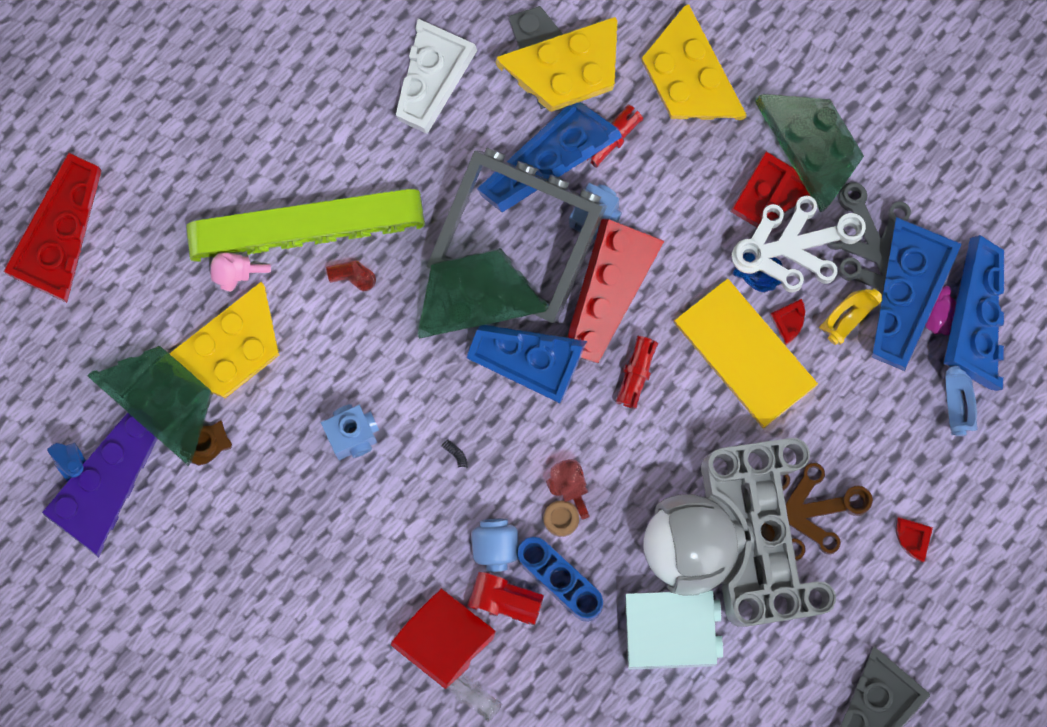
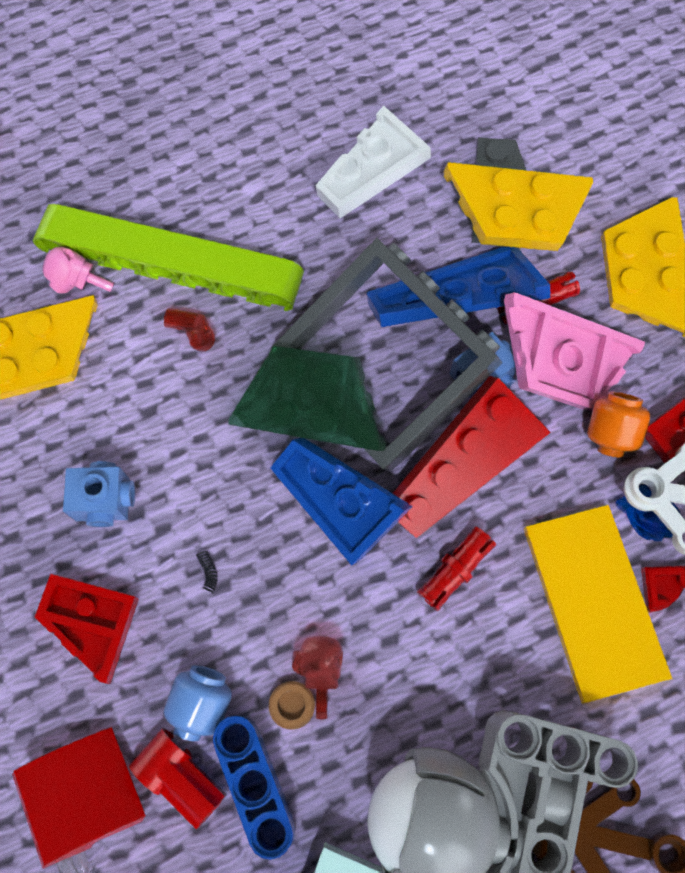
camera: 20 degrees right, 5 degrees down
none -> red wing [35,573,139,684]
none -> bright pink wing [504,292,645,411]
none -> orange head [587,391,650,458]

